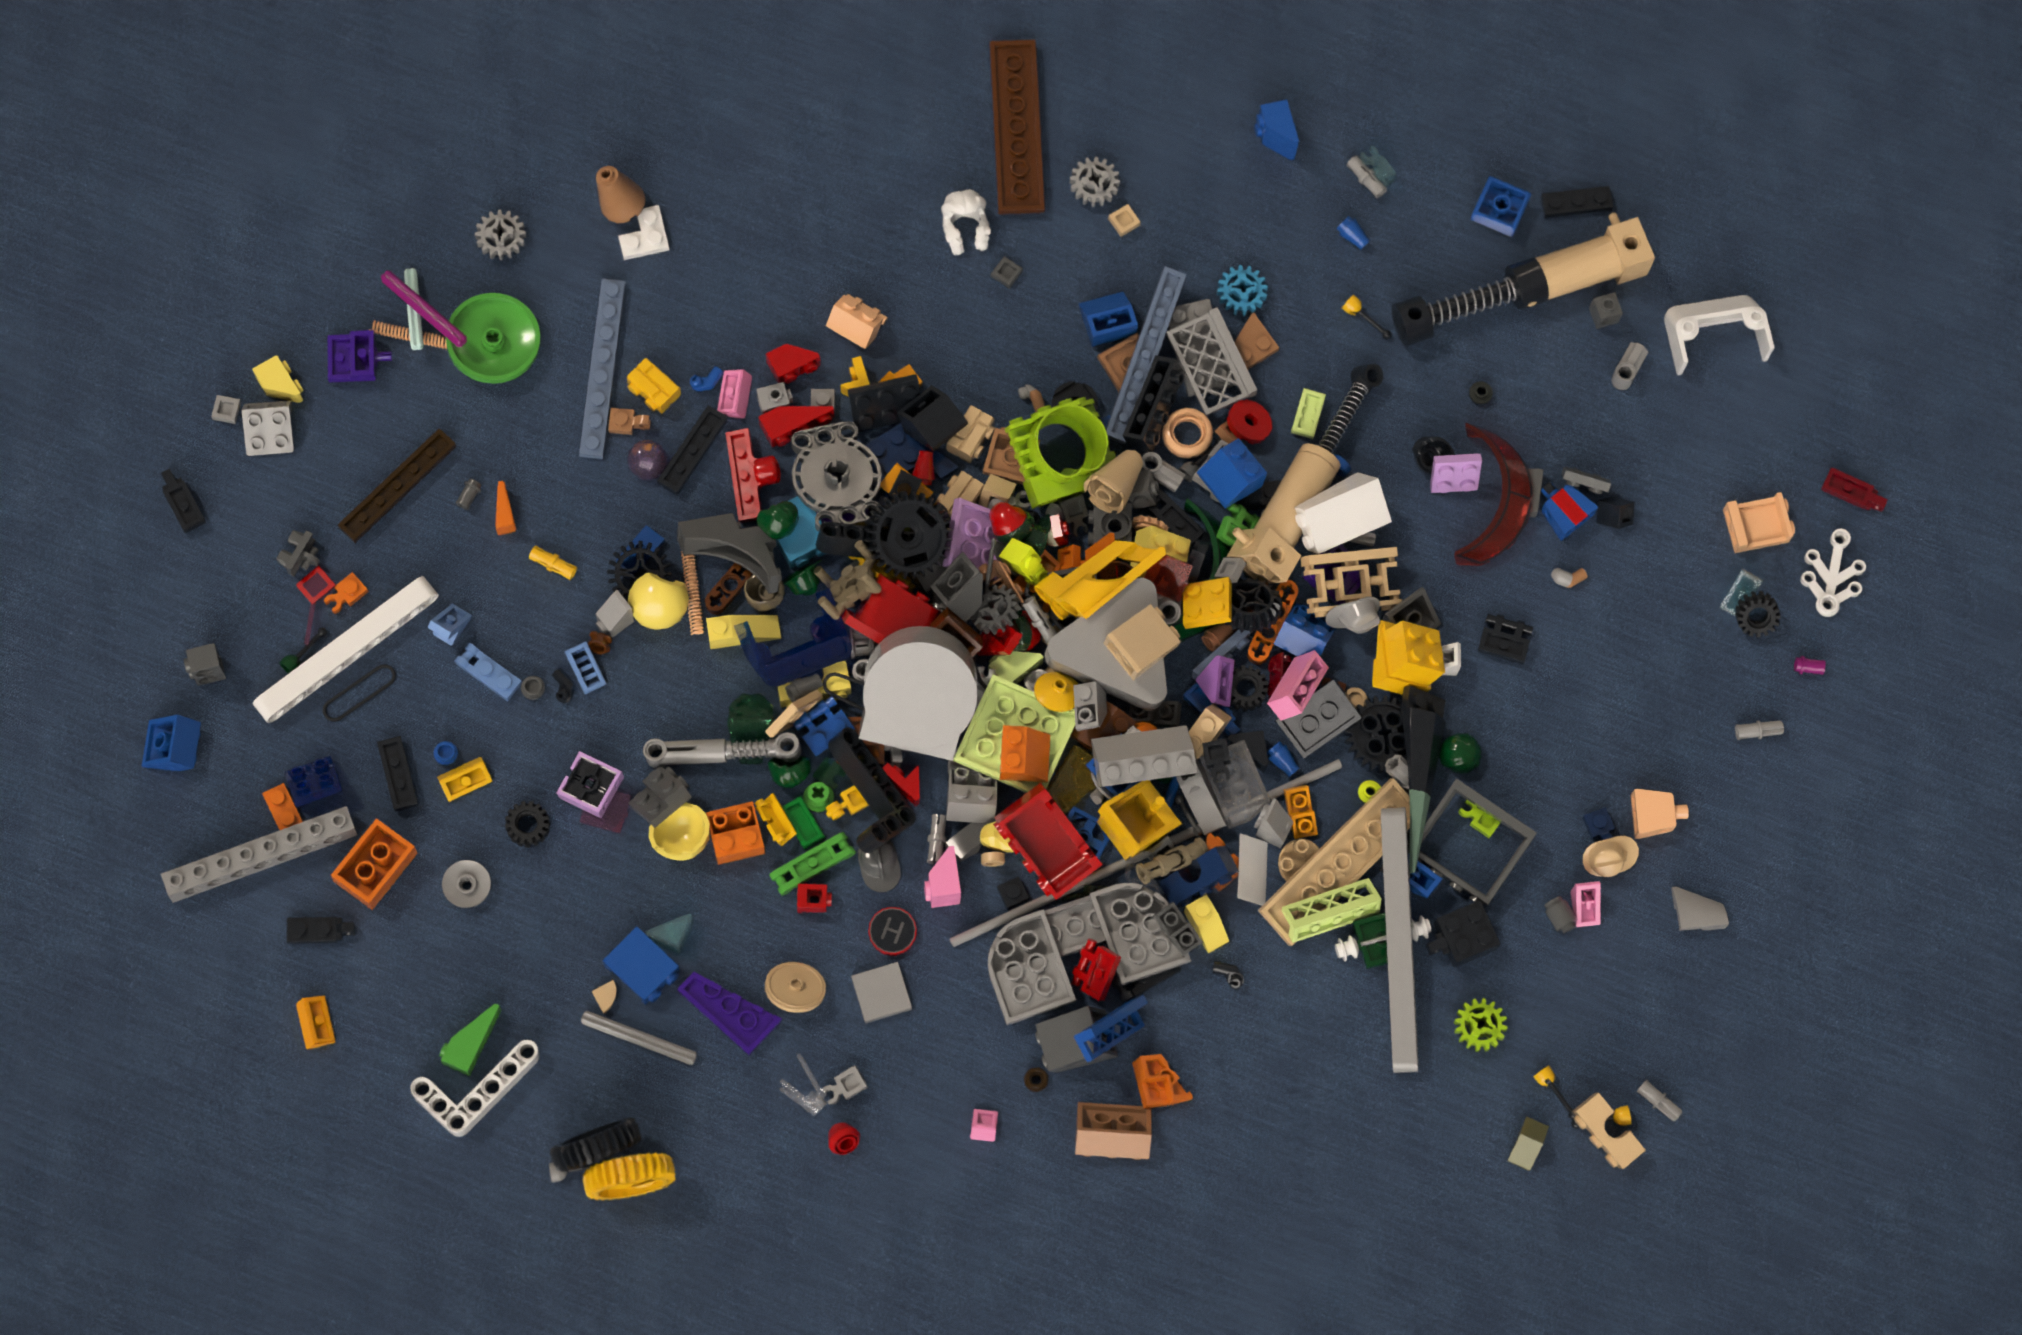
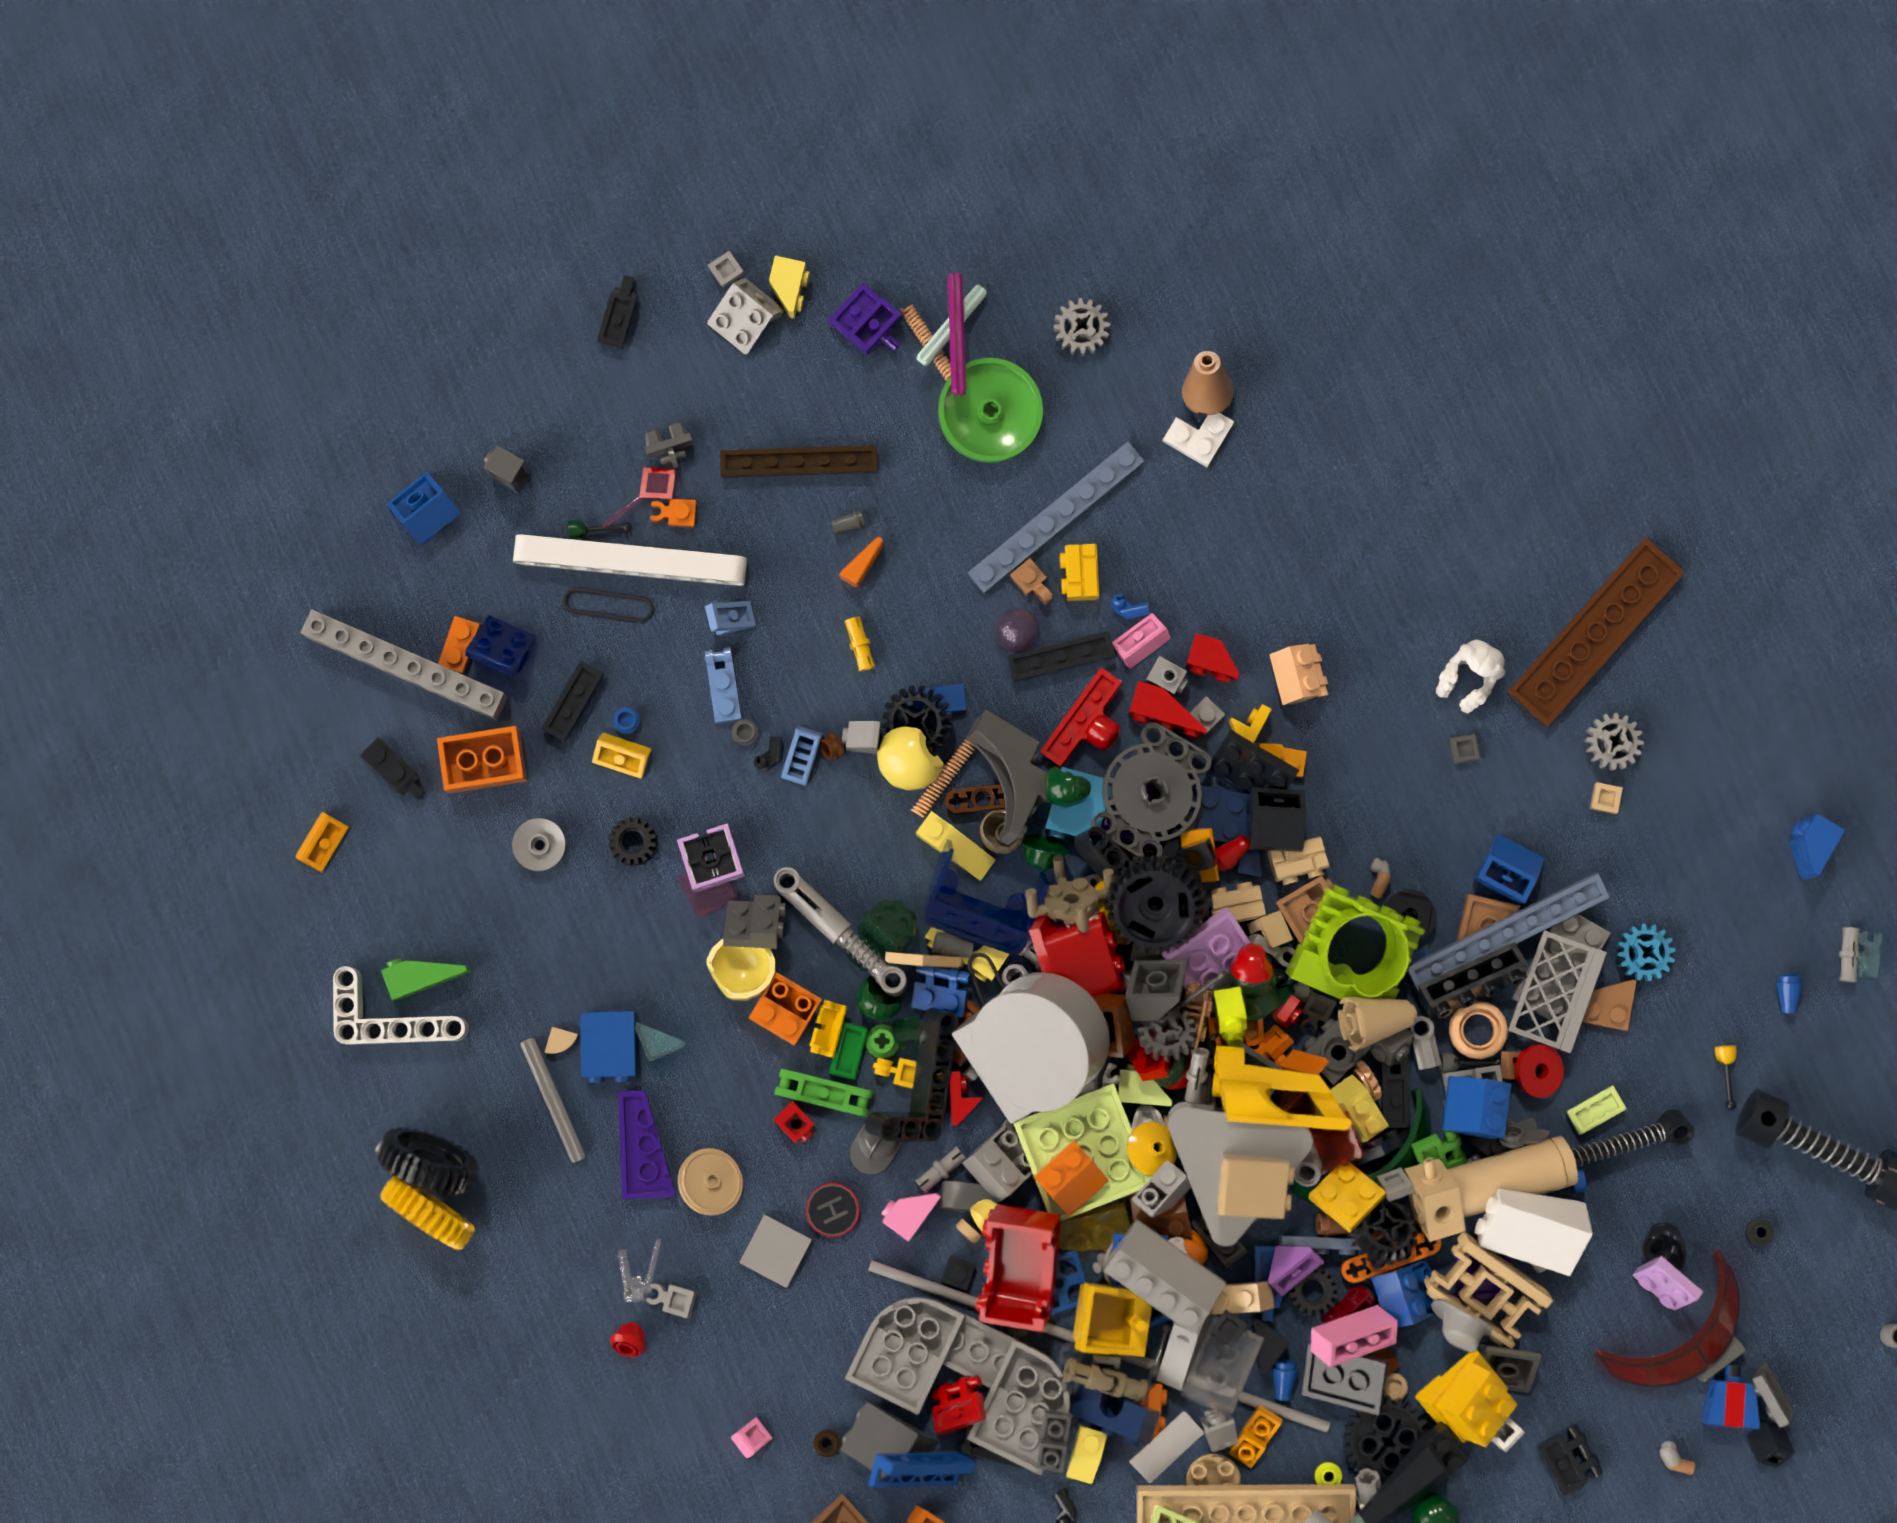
camera: 50 degrees right, 10 degrees up
none -> dark grey plate [1499,1118,1550,1149]

